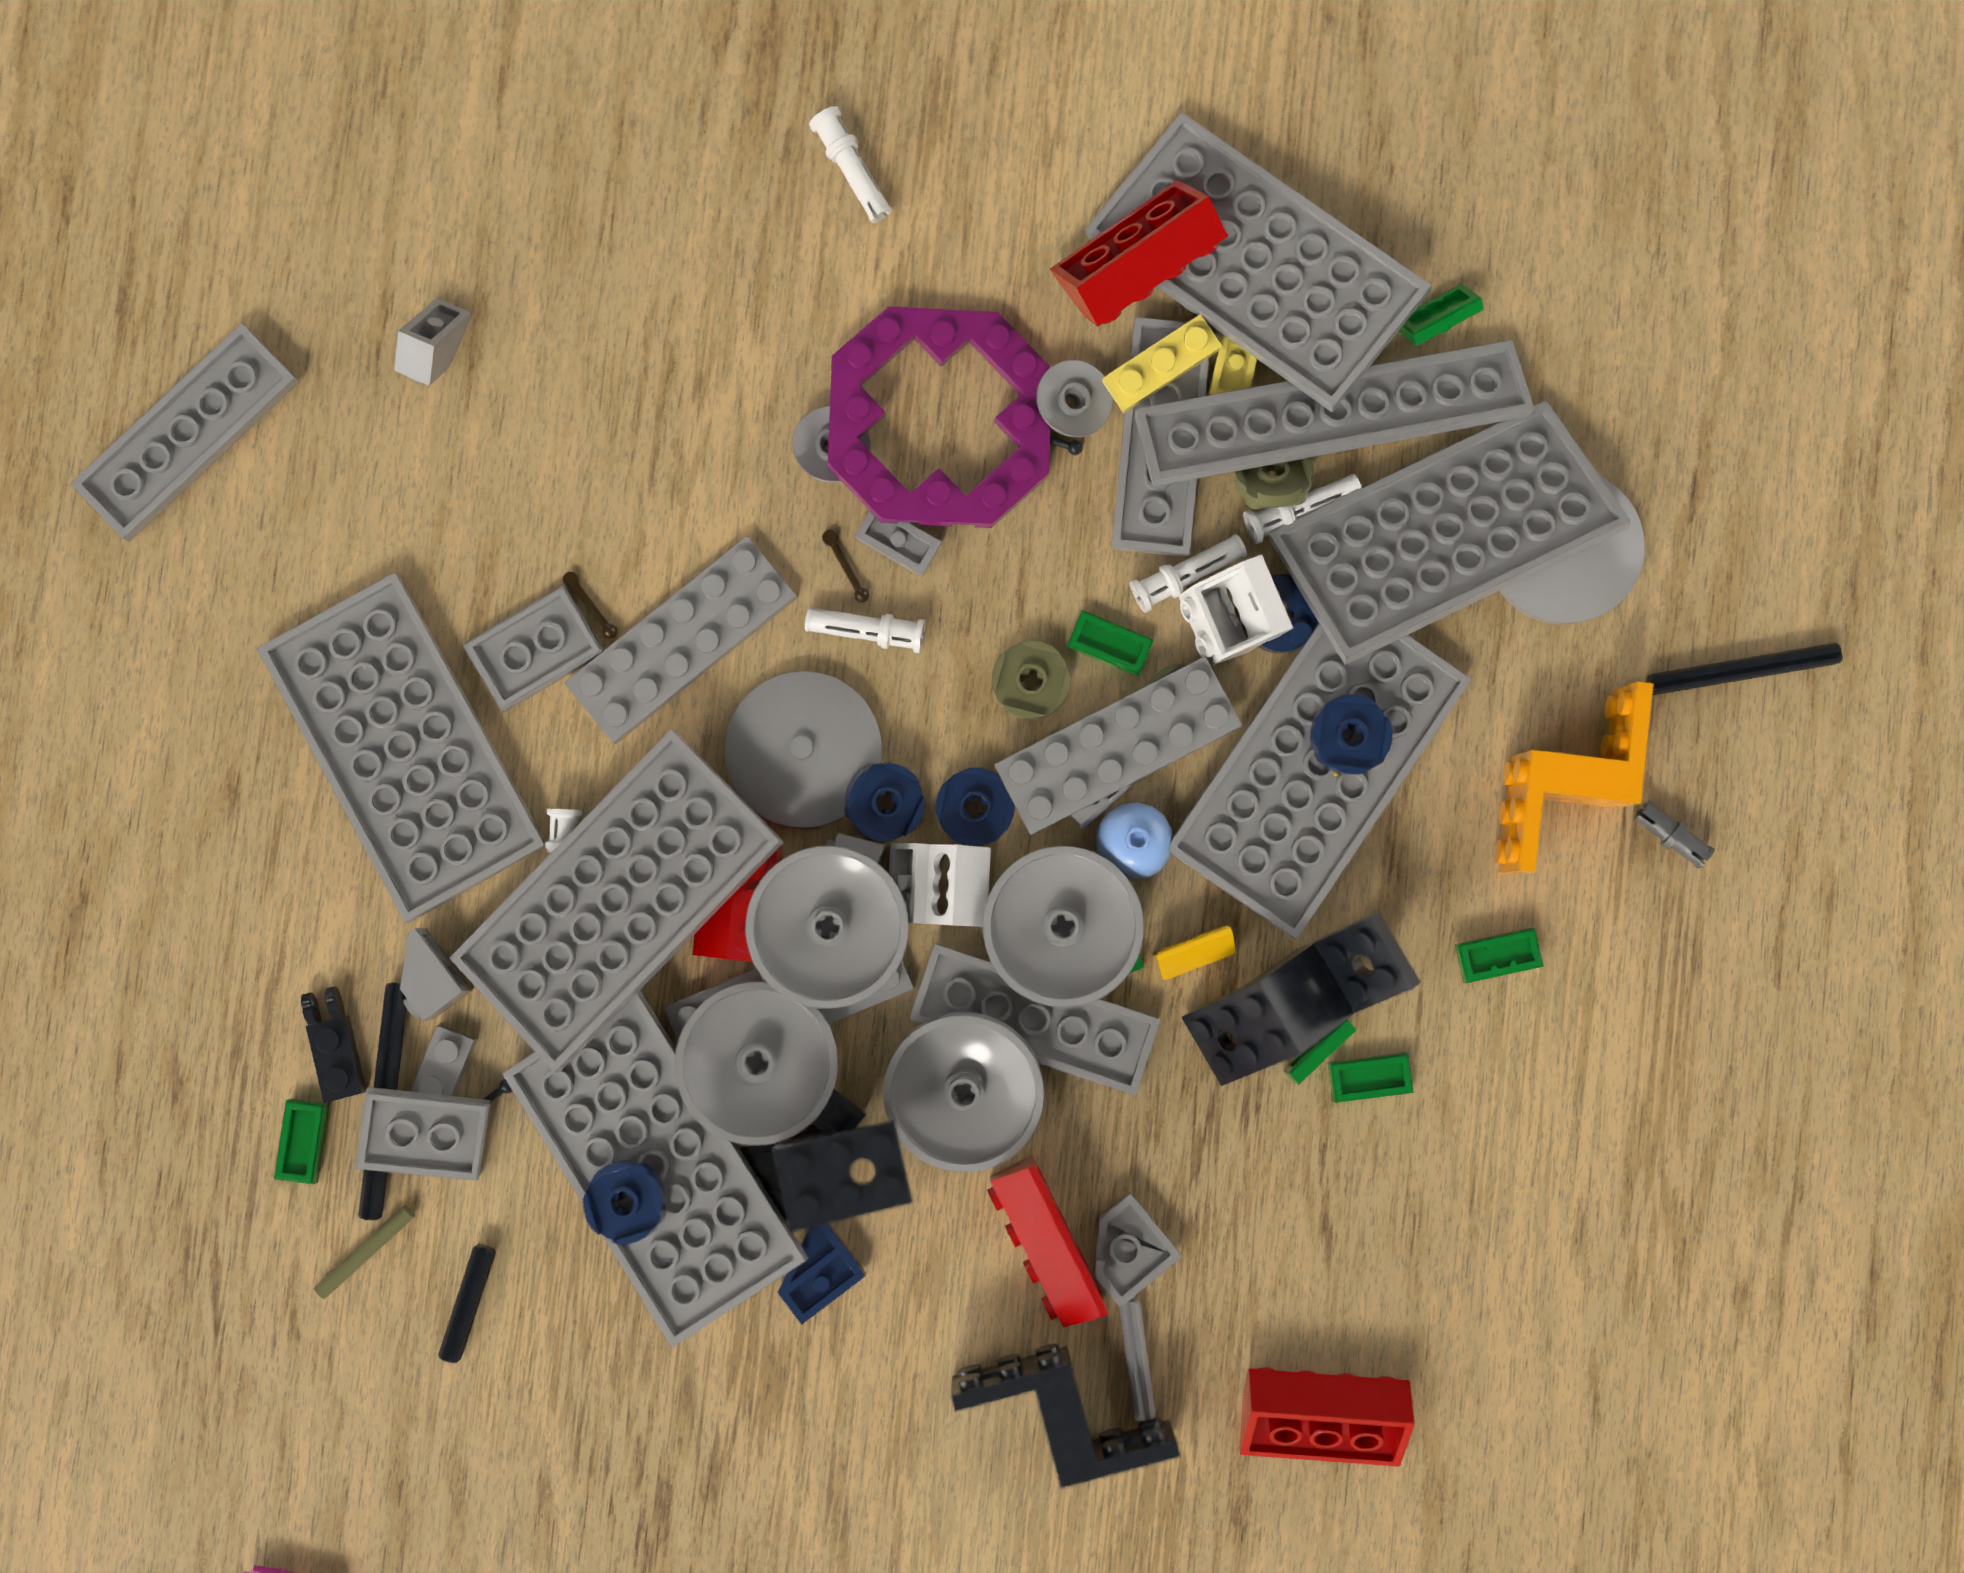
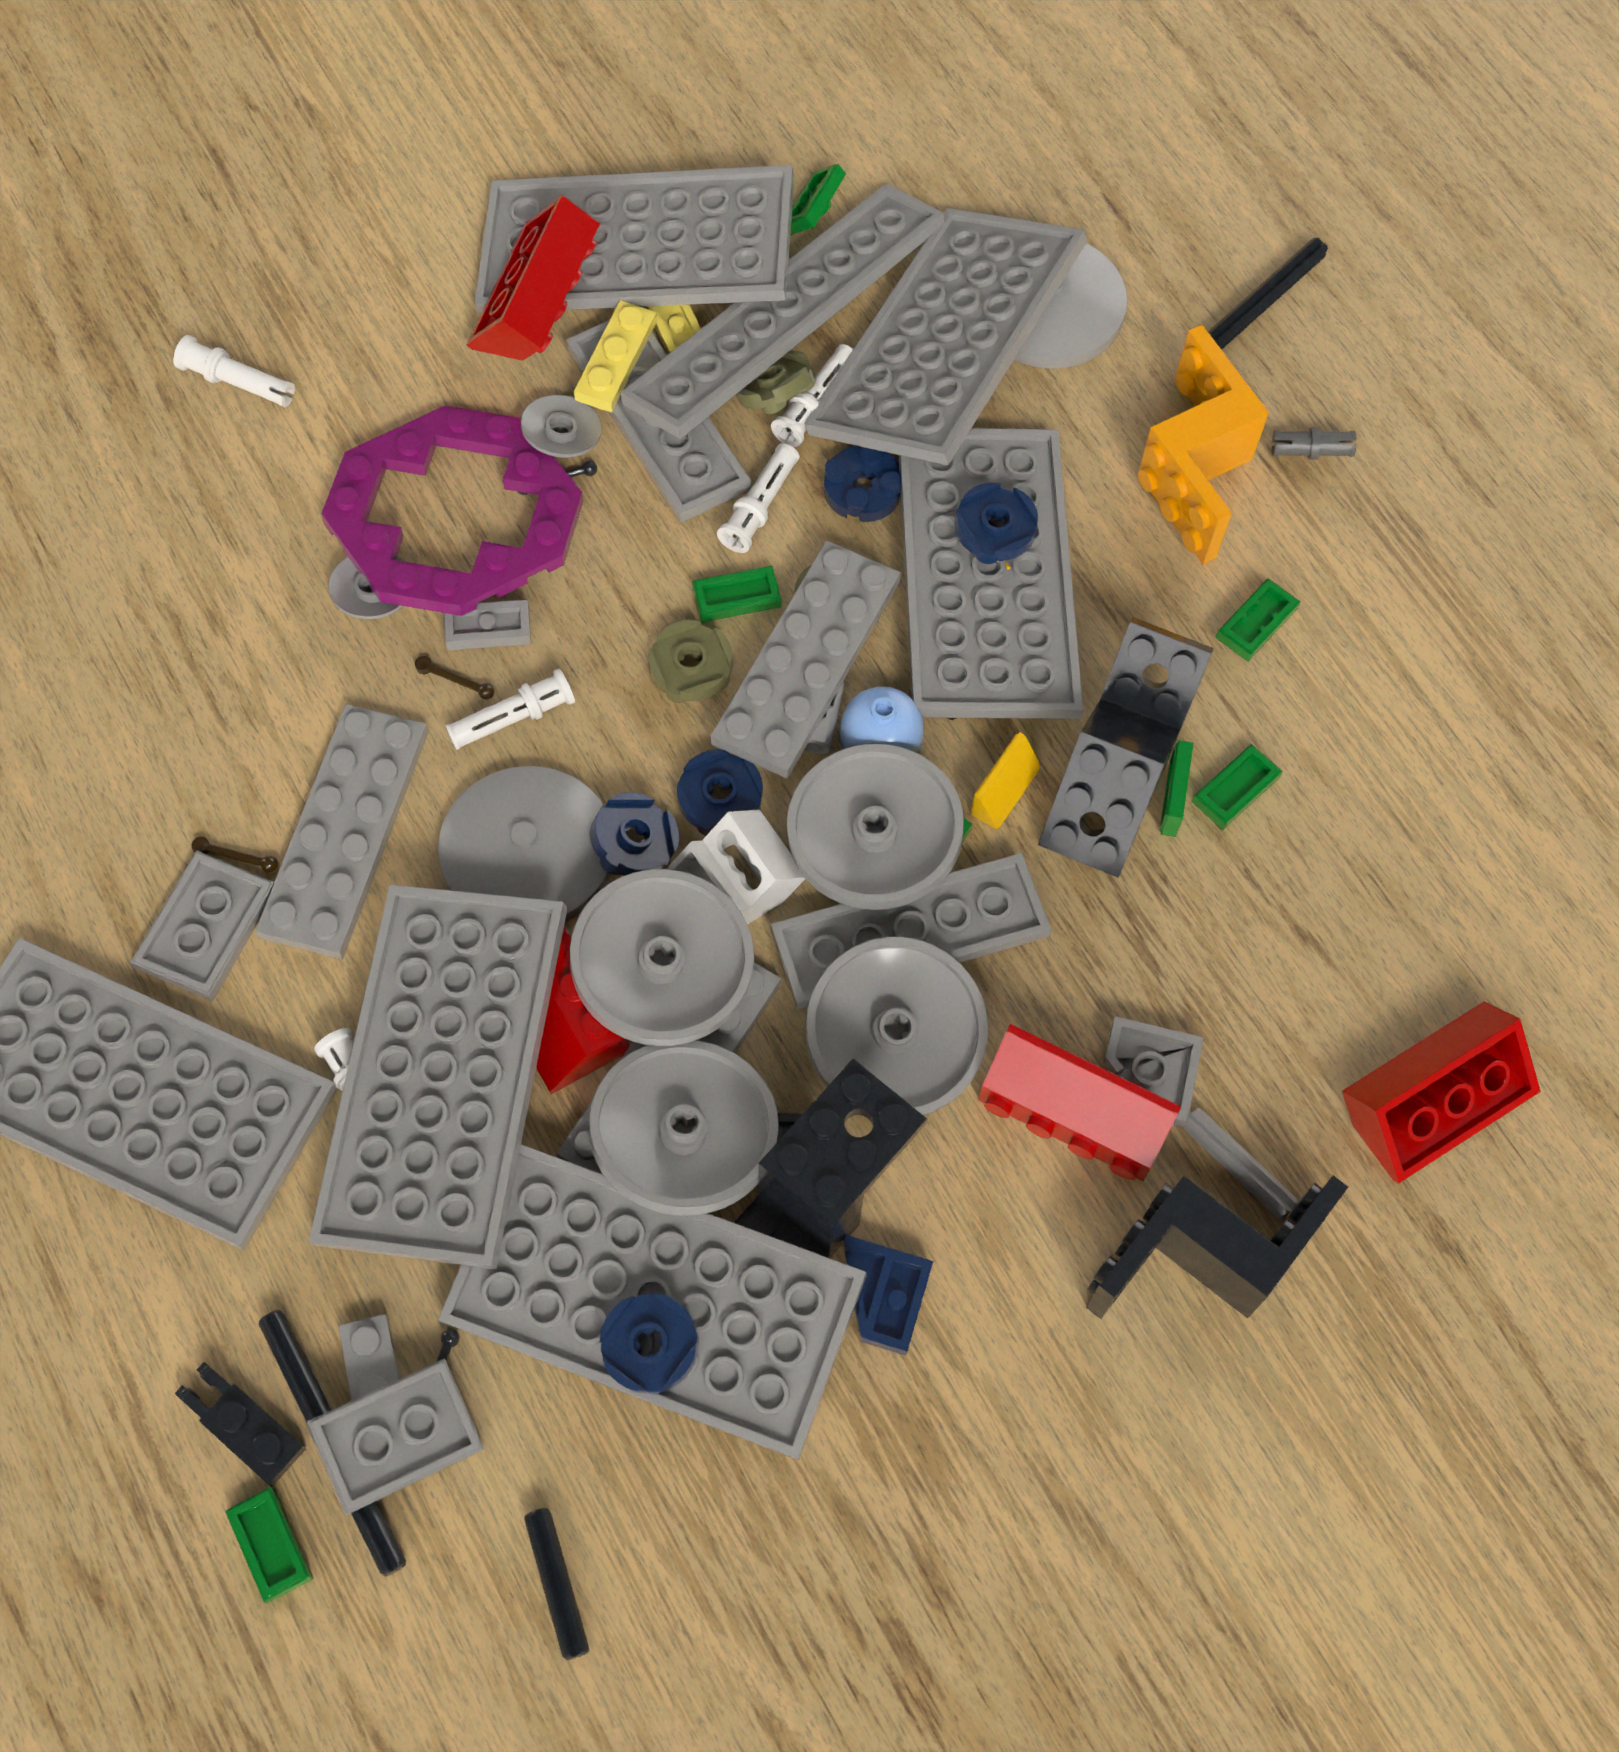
camera: 40 degrees left, 20 degrees down
olive bar [314,1205,415,1299] -> none
light grey slope [400,928,472,1021] -> none
white piece [1178,555,1293,667] -> none

